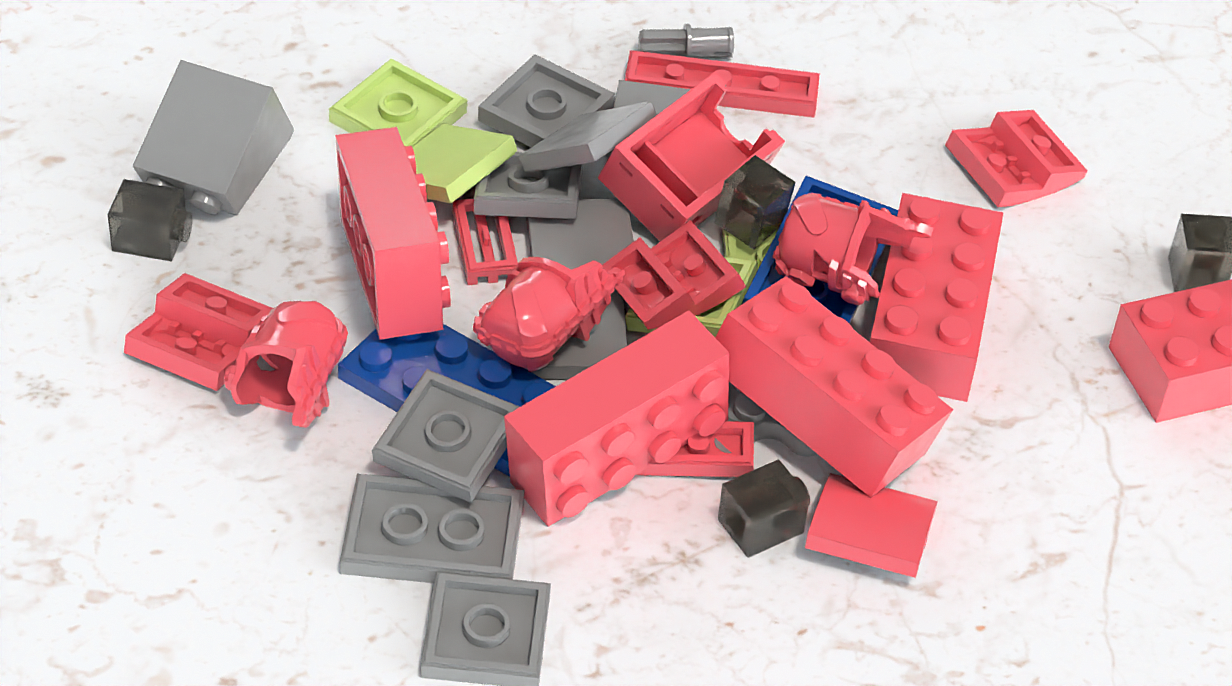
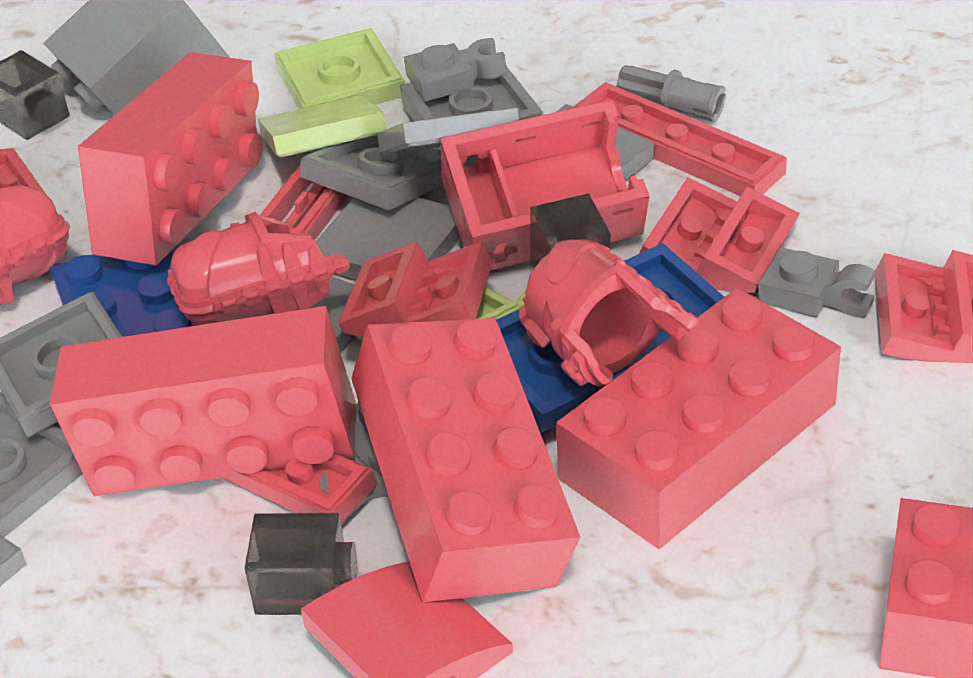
camera: 40 degrees right, 5 degrees down
none -> light grey plate [404,38,506,102]
none -> coral slope [639,177,800,293]
none -> light grey plate [758,247,875,317]

